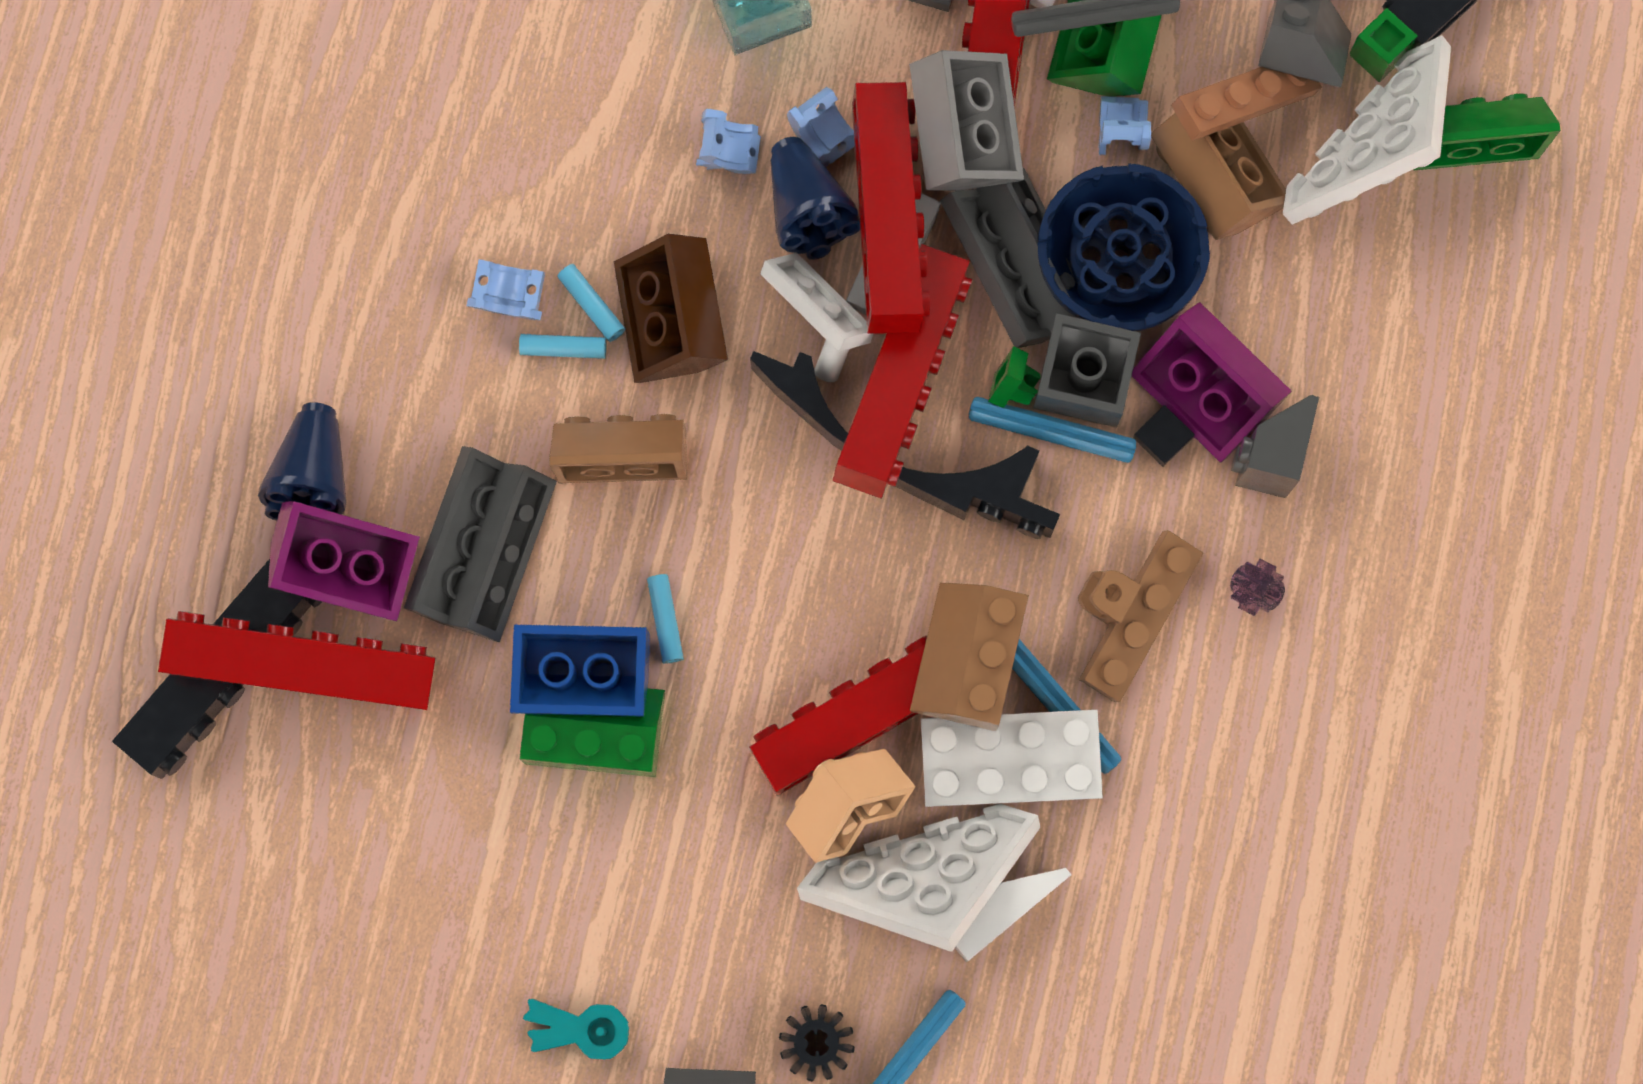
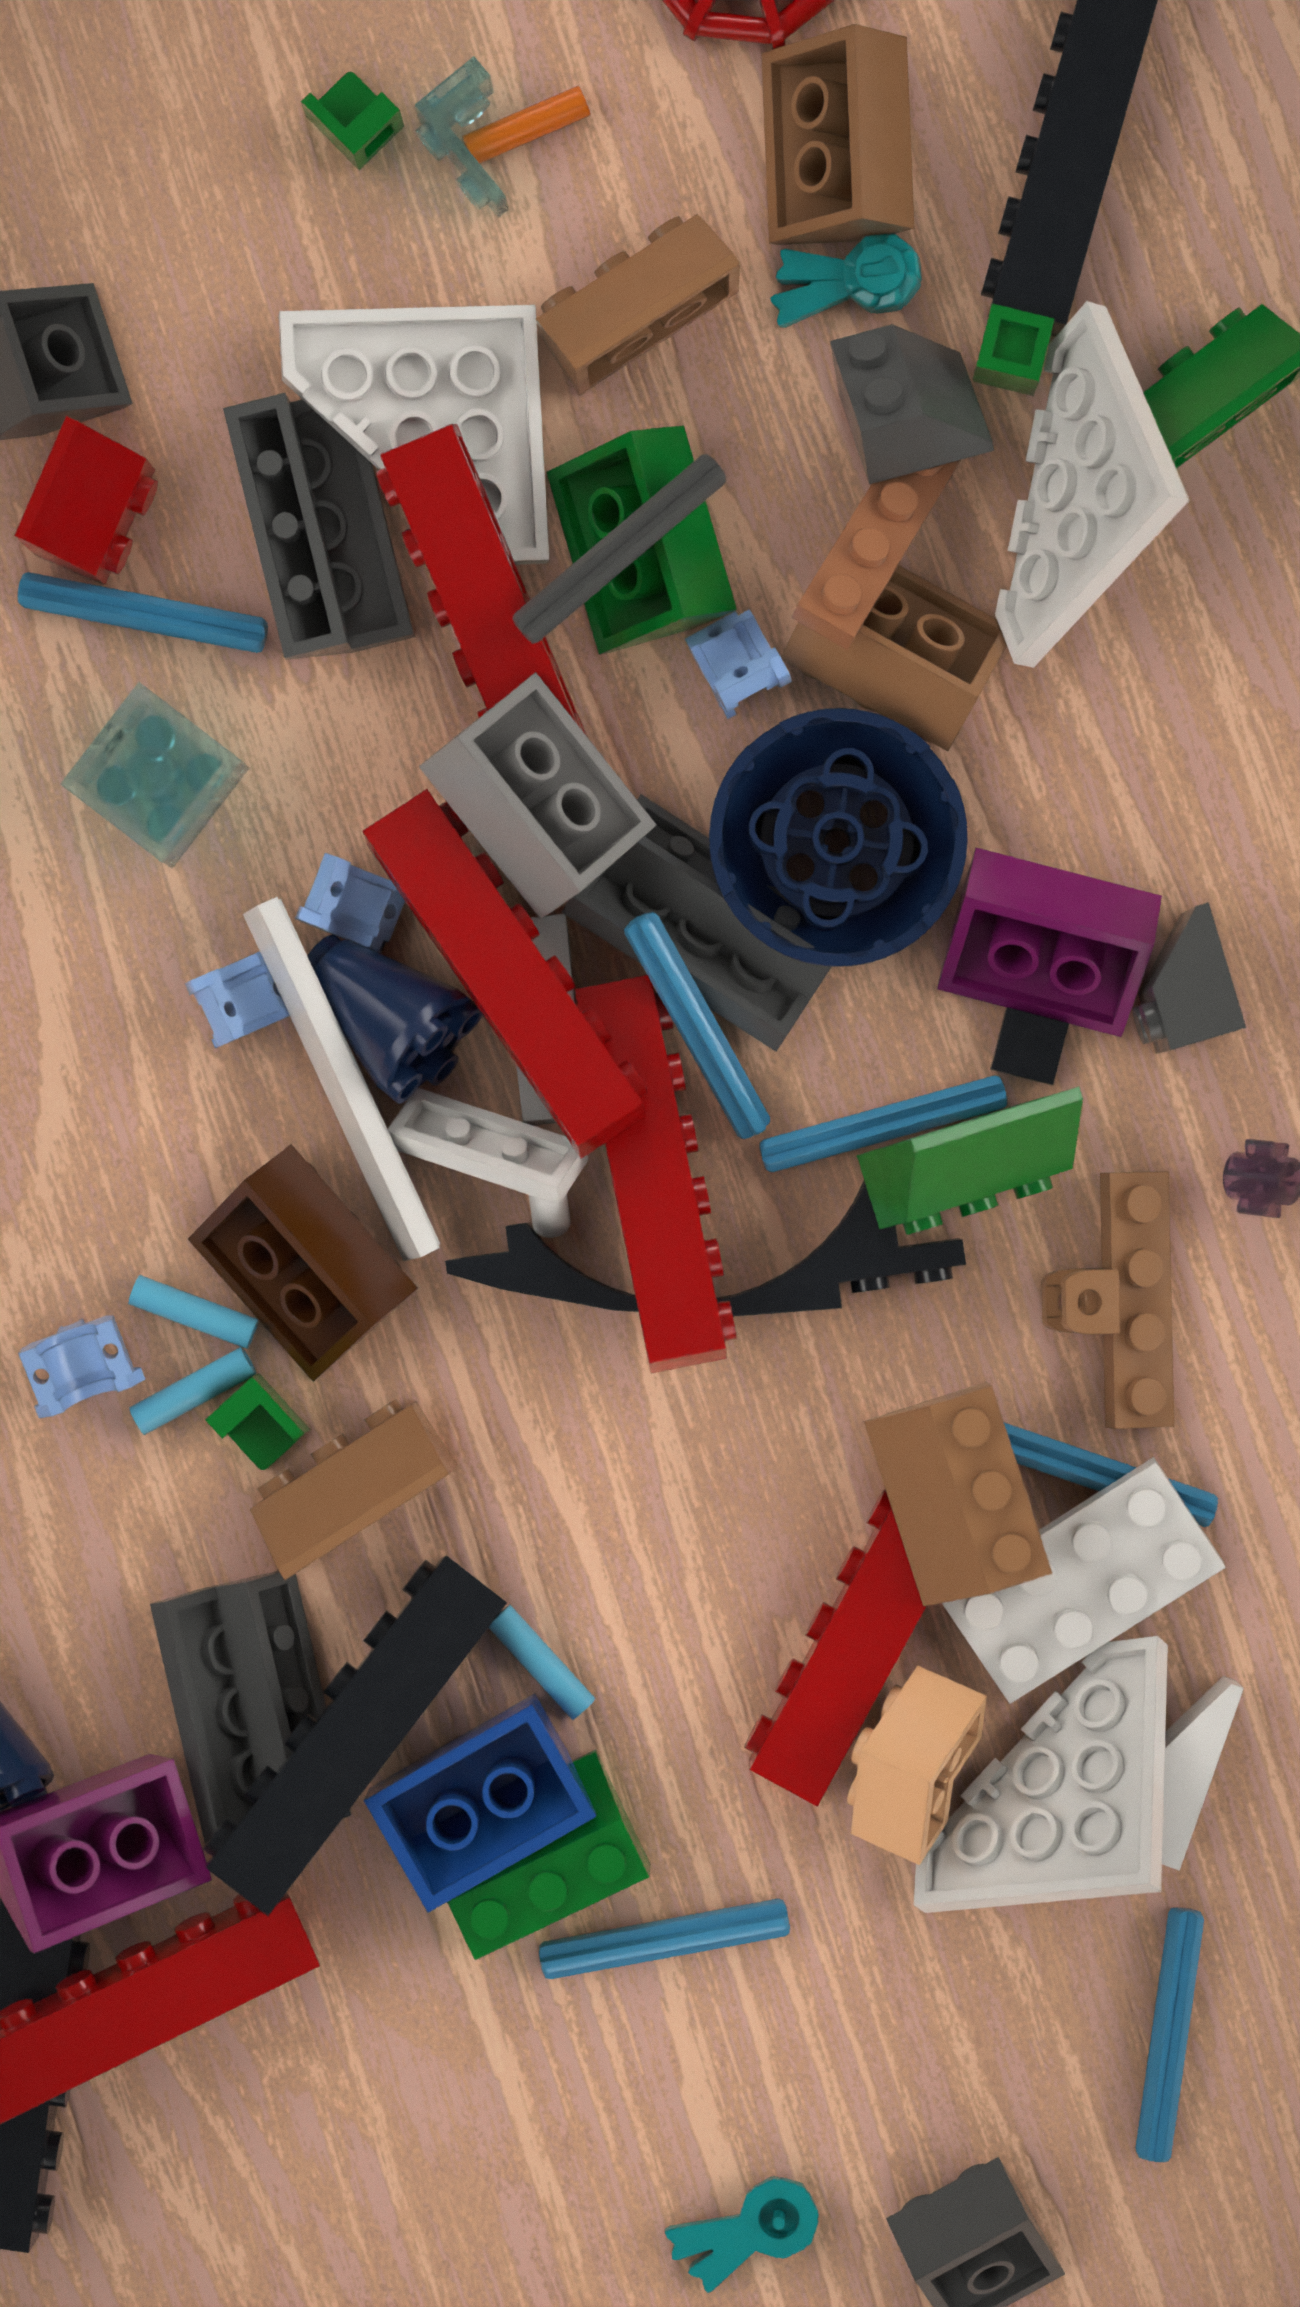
camera: 30 degrees left, 10 degrees up
black gear [779,1004,855,1082] -> none
green tile [988,346,1041,408] -> none
dark grey slope [1033,313,1141,428] -> none
none -> black brick [203,1555,507,1916]
none -> green panel [205,1373,310,1470]
none -> white tile [243,897,440,1261]
none -> dark azure axle [539,1898,790,1979]
none -> dark azure axle [624,912,770,1139]
none -> green slope [857,1087,1083,1235]

